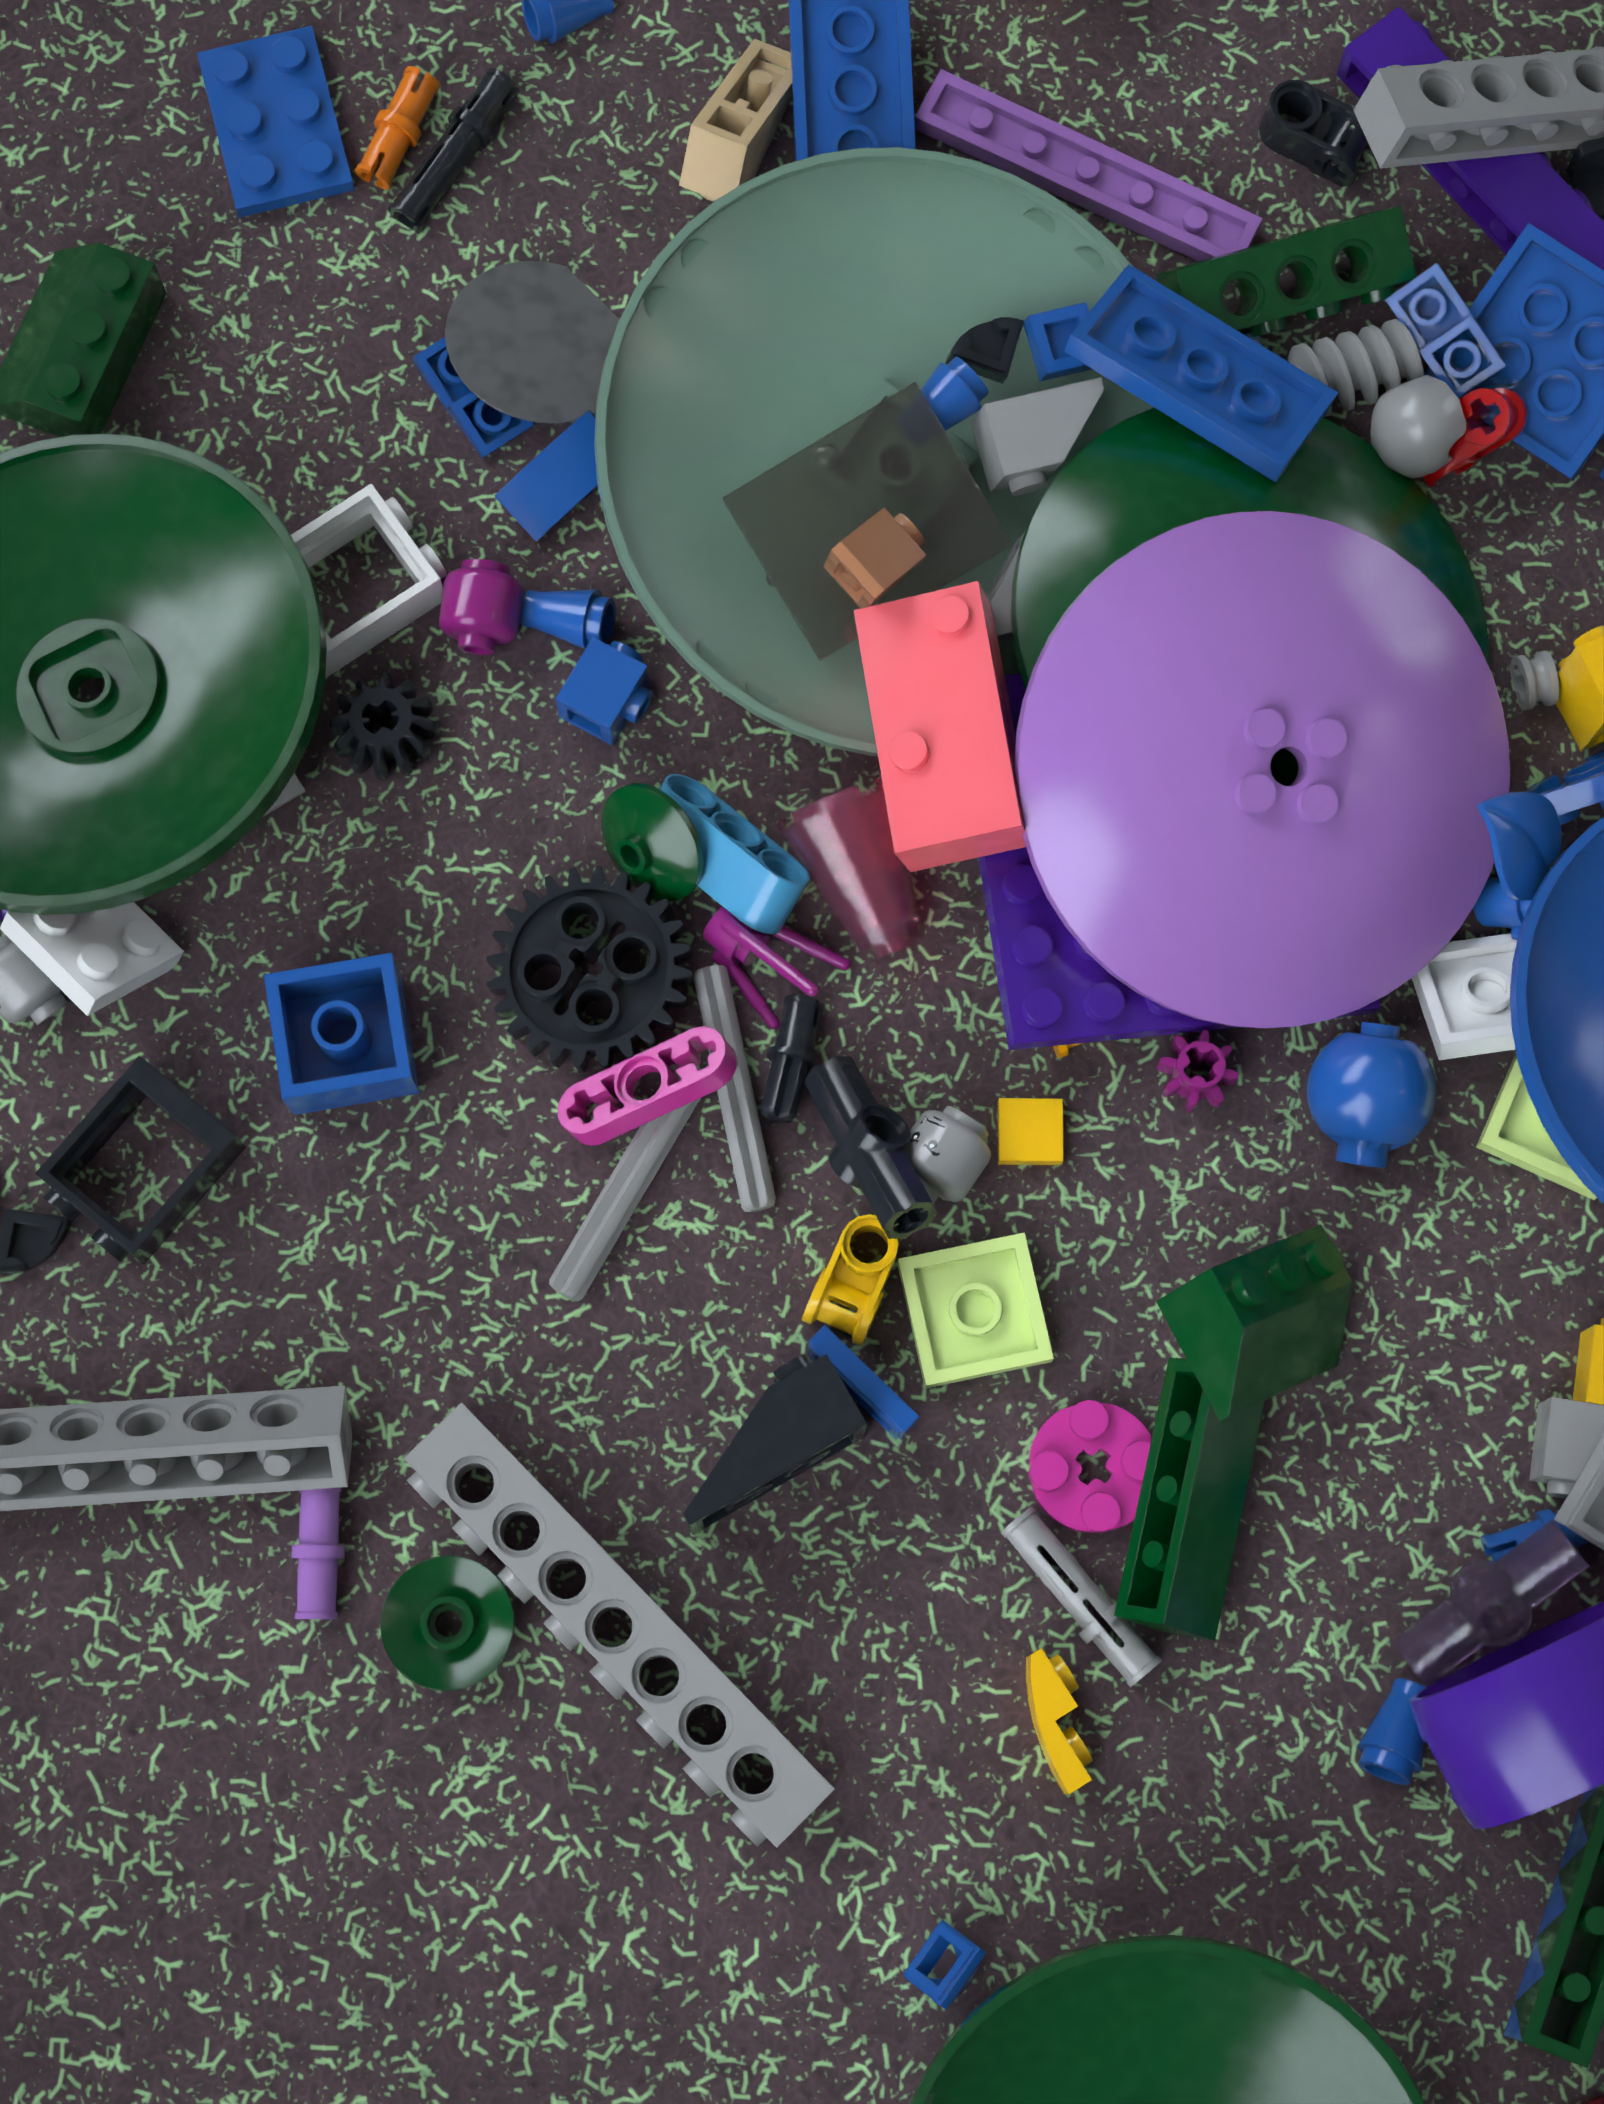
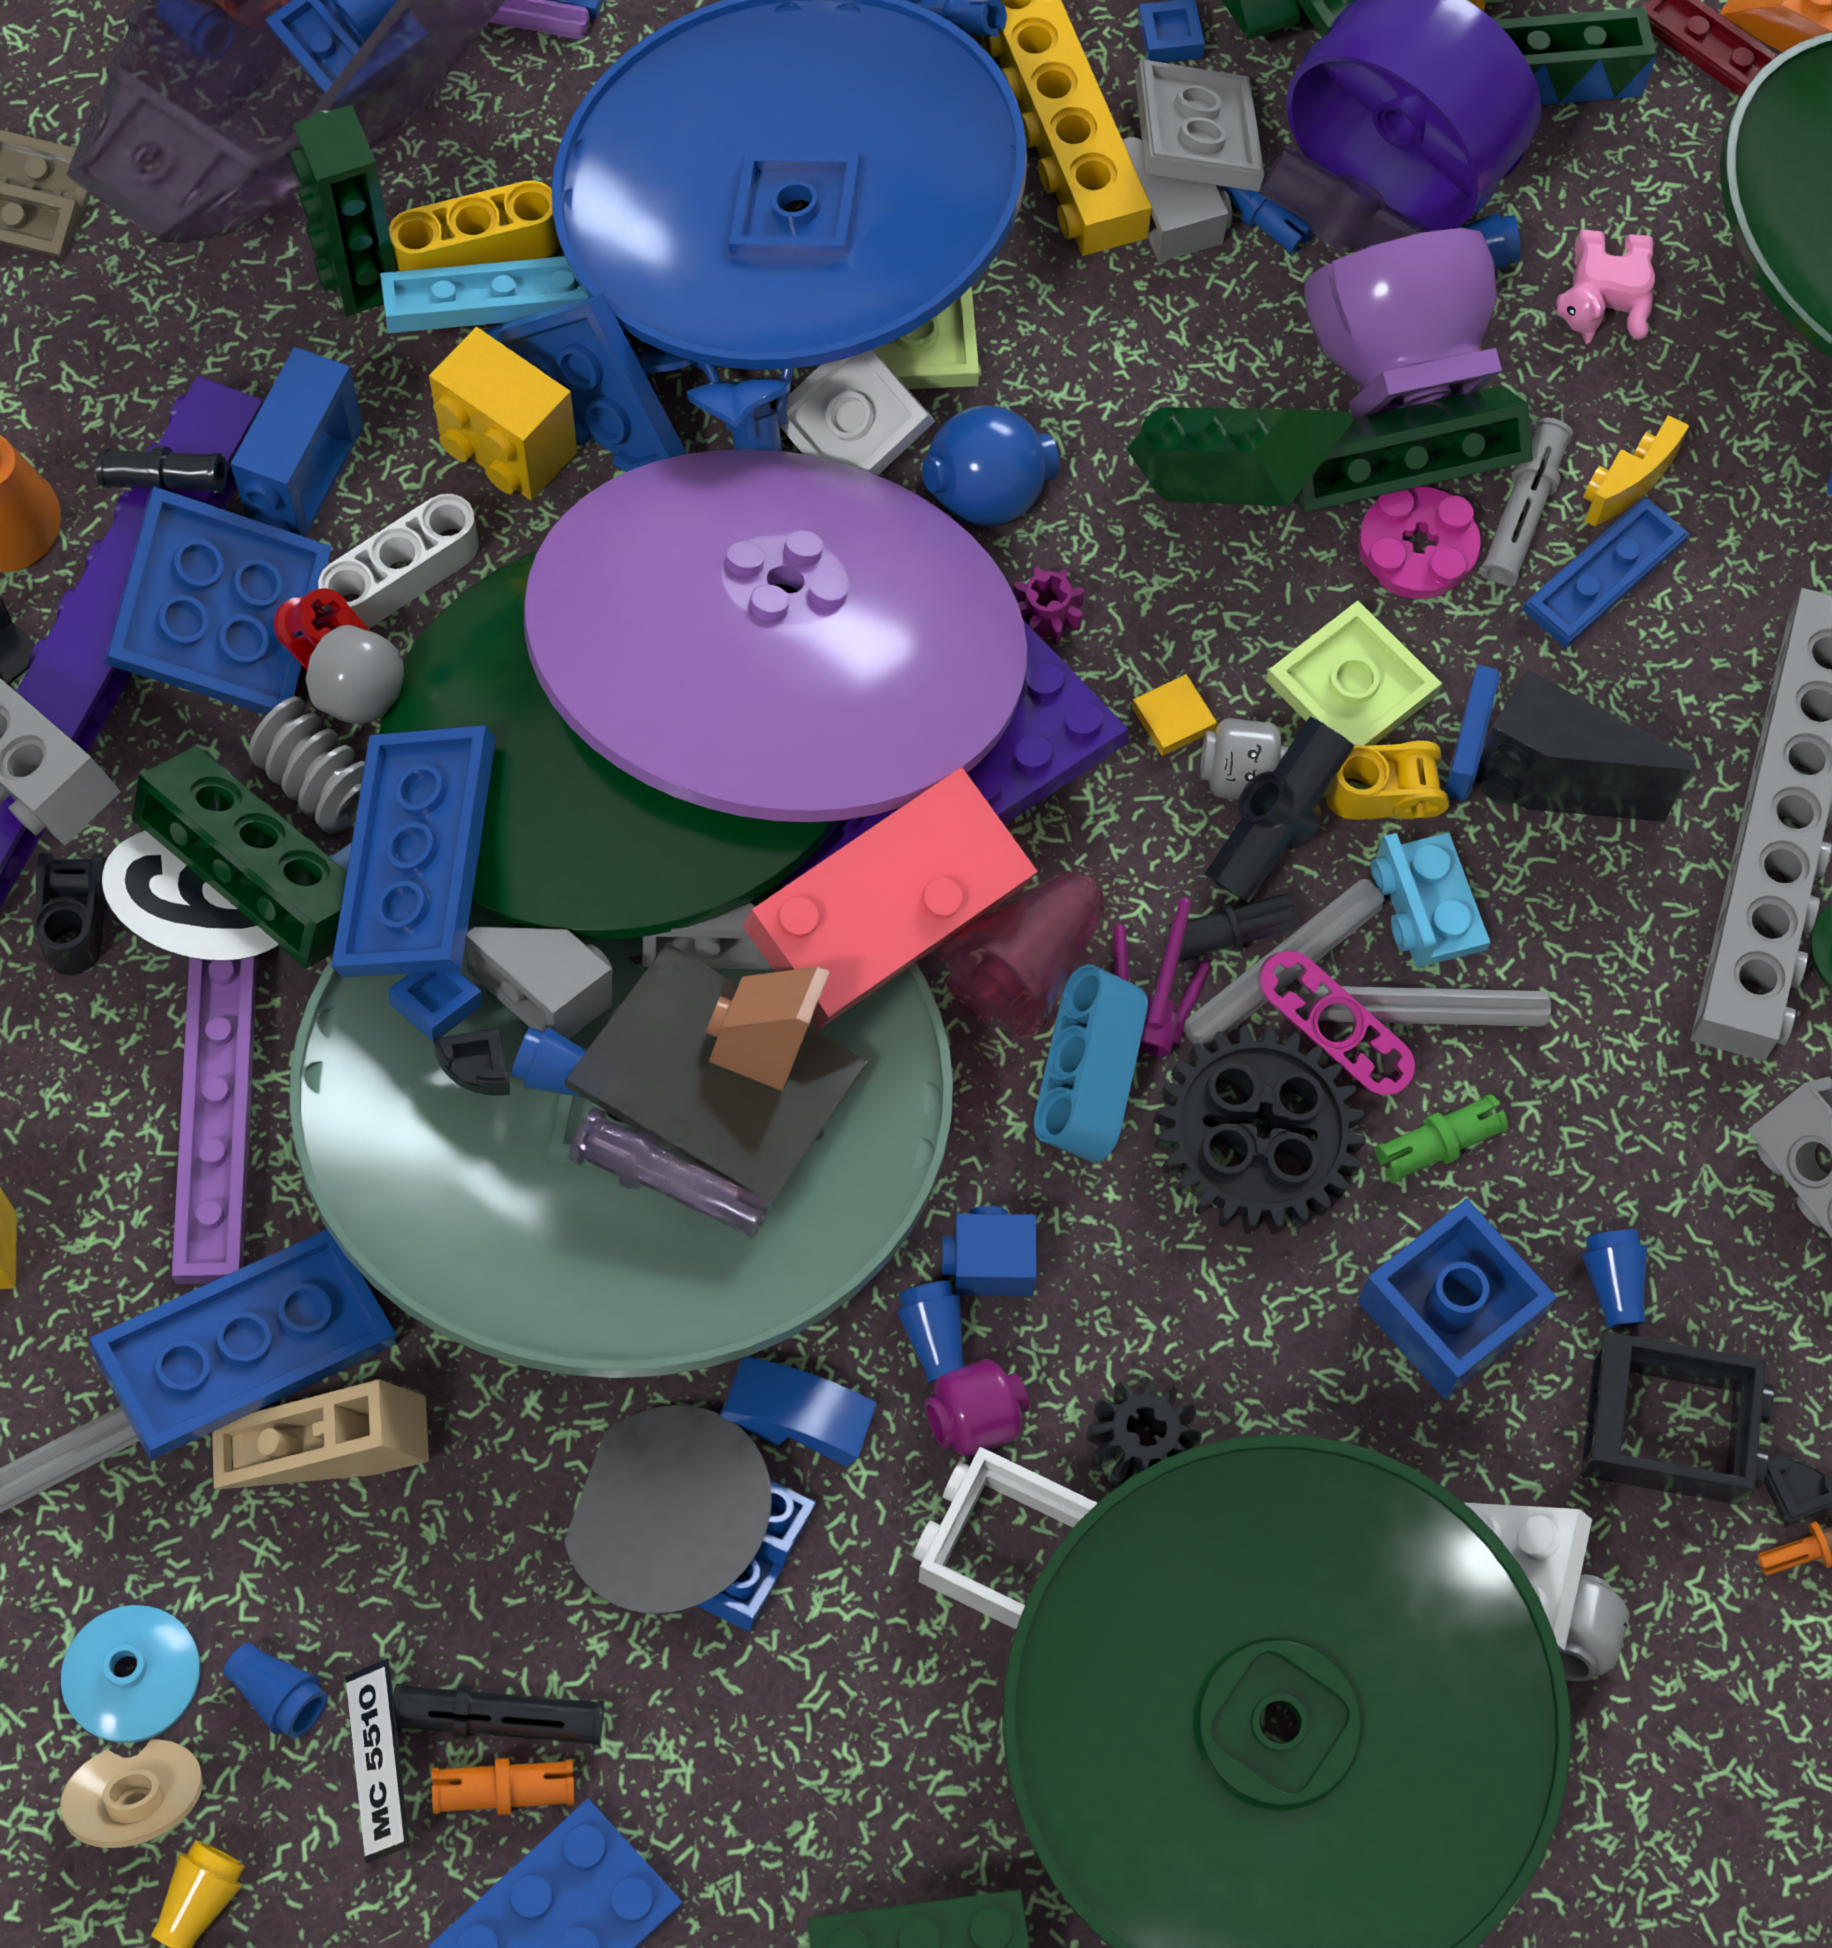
camera: 120 degrees left, 10 degrees down
dark green dish [601,783,704,902] -> none
blue slope [1385,262,1506,398] -> none
light grey bush [1510,650,1559,711] -> none
none -> white sticker [102,831,279,961]
none -> white beam [318,494,479,628]
none -> white sticker [346,1658,410,1863]
none -> clear purple pin [568,1107,771,1239]
none -> medium lavender plate [1304,228,1502,418]
none -> medium azure bracket [1371,833,1490,968]
none -> bright green pin [1374,1094,1508,1184]
none -> blue tile [1522,496,1690,649]
none -> bright pink animal [1555,230,1655,344]
none -> blue cone [1581,1229,1647,1329]

